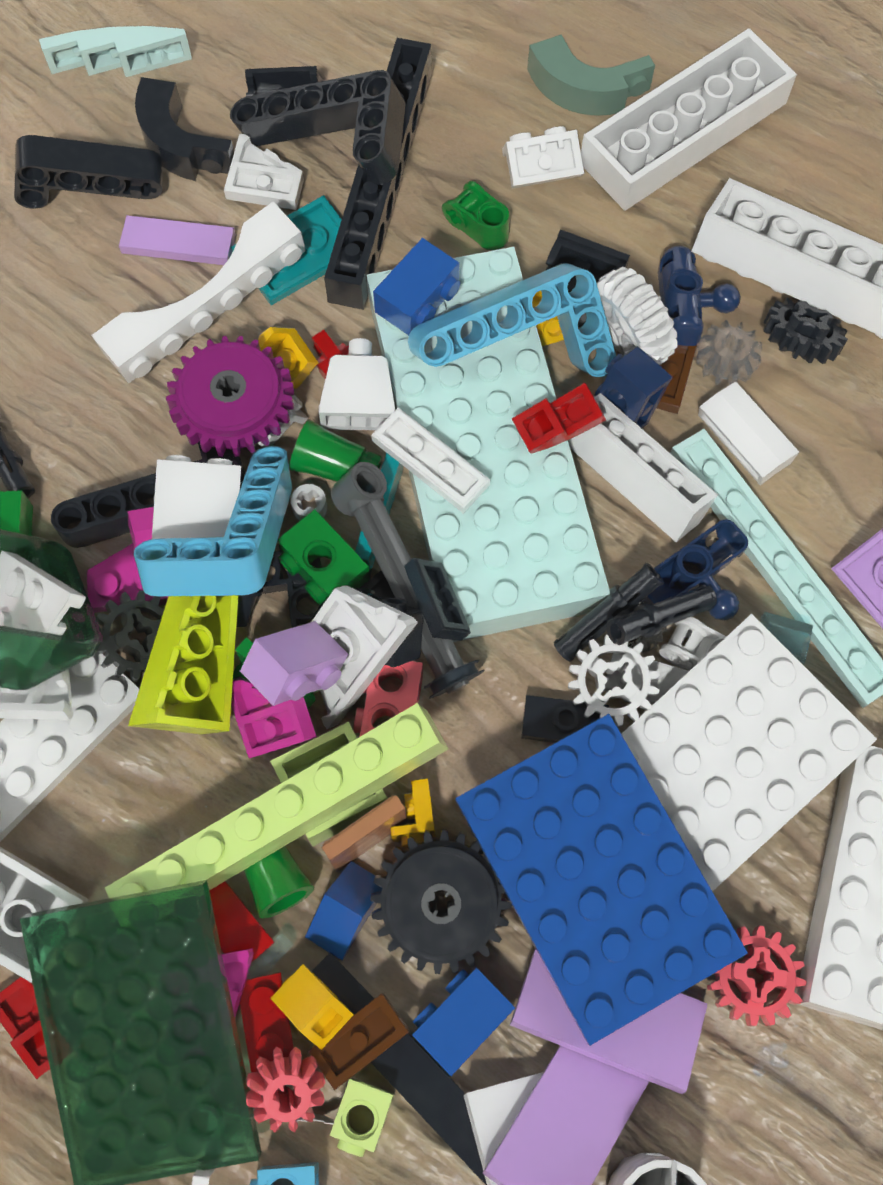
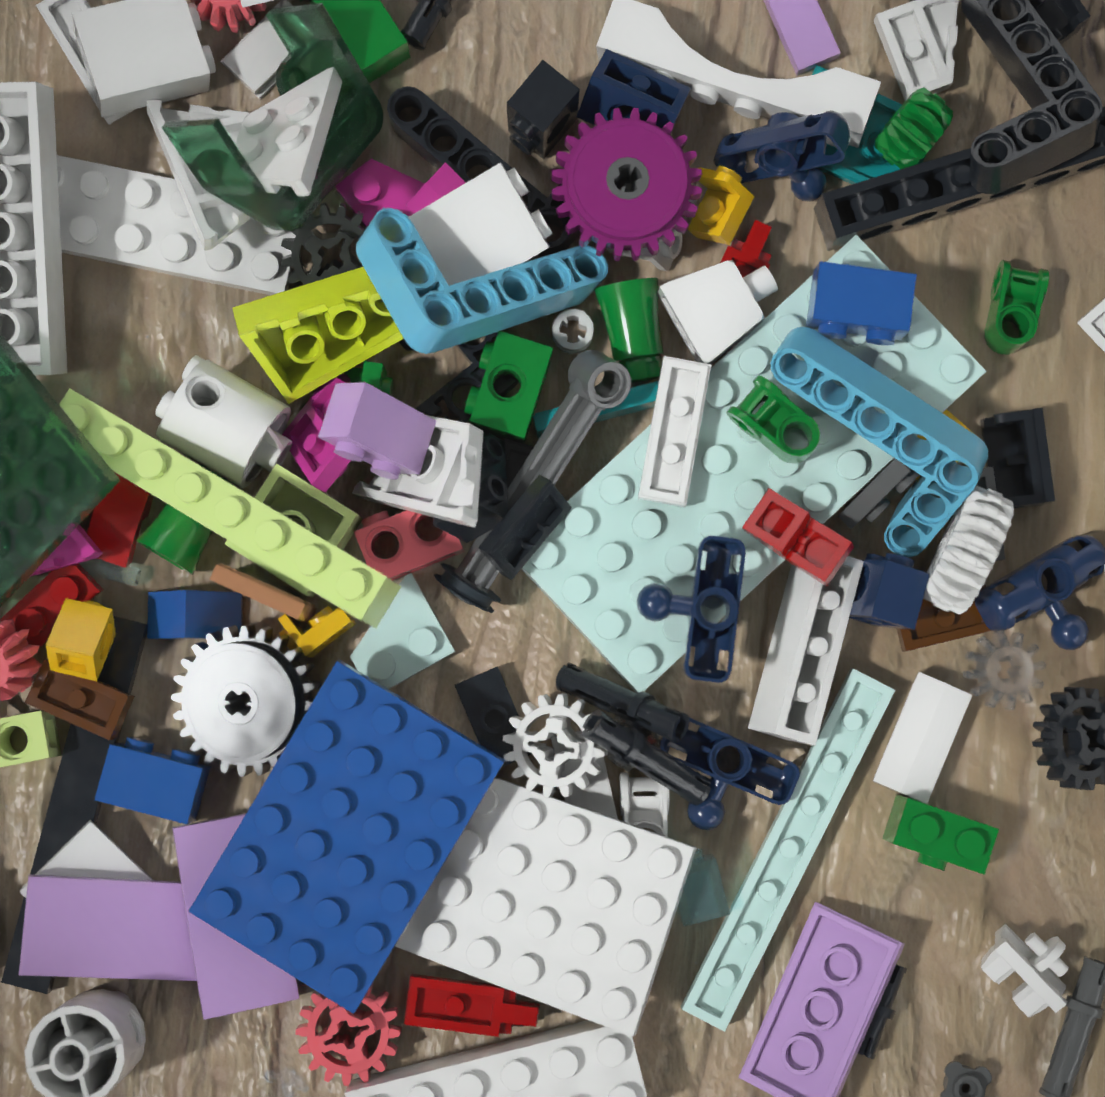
camera: 55 degrees right, 15 degrees up
none -> white cylinder [155,355,292,488]
none -> light aqua wing [350,573,456,689]
none -> red hinge [404,974,540,1037]
none -> black brick [506,59,580,160]
none -> dark blue brick [576,49,691,131]
none -> dark blue piece [637,536,746,683]
none -> dark blue piece [714,111,850,202]
none -> green piece [726,375,820,464]
none -> dark grey plate [838,459,920,529]
none -> green gear [875,87,953,169]
none -> green brick [882,794,999,875]

